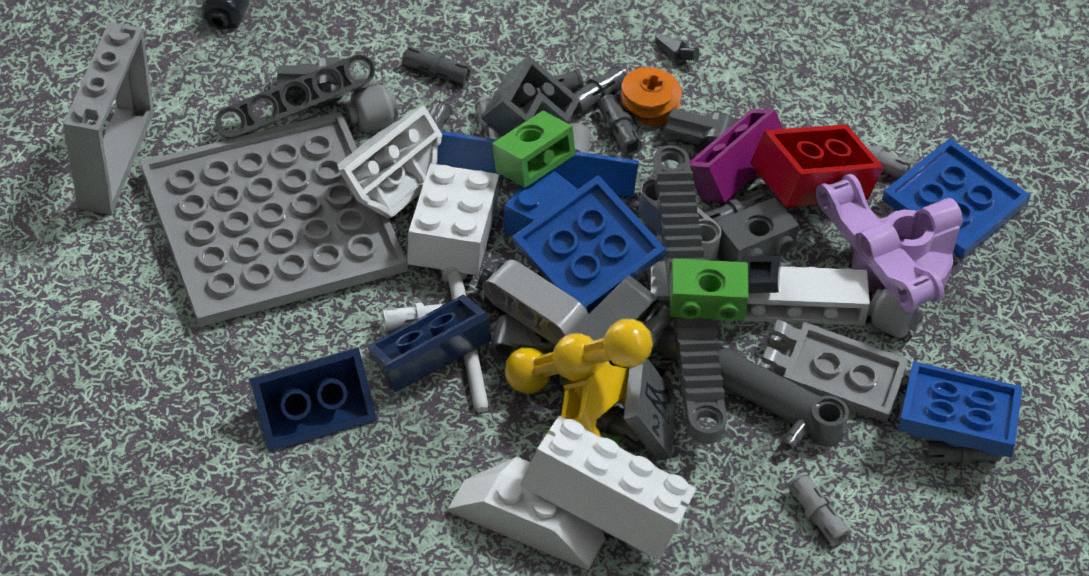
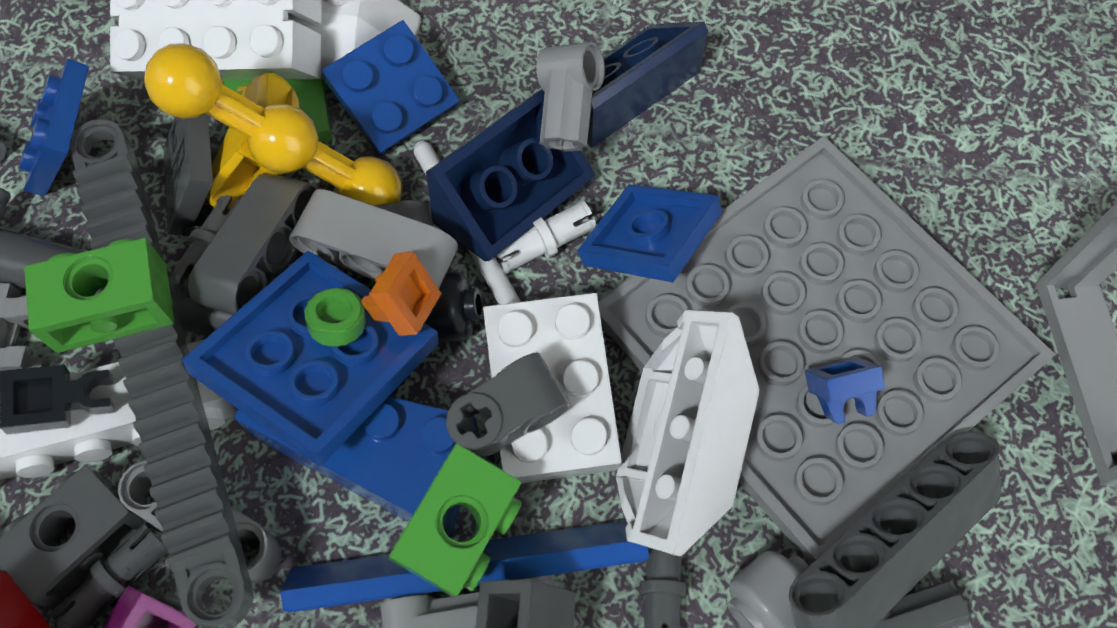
camera: 165 degrees right, 15 degrees up
none -> blue plate [19,58,89,196]
none -> bright green tile [305,288,366,347]
none -> blue plate [321,20,460,156]
none -> orange tile [361,251,441,336]
none -> dark grey piece [446,352,571,456]
none -> light grey piece [536,42,605,152]
none -> blue plate [577,184,722,283]
none -> blue tile [804,357,886,424]

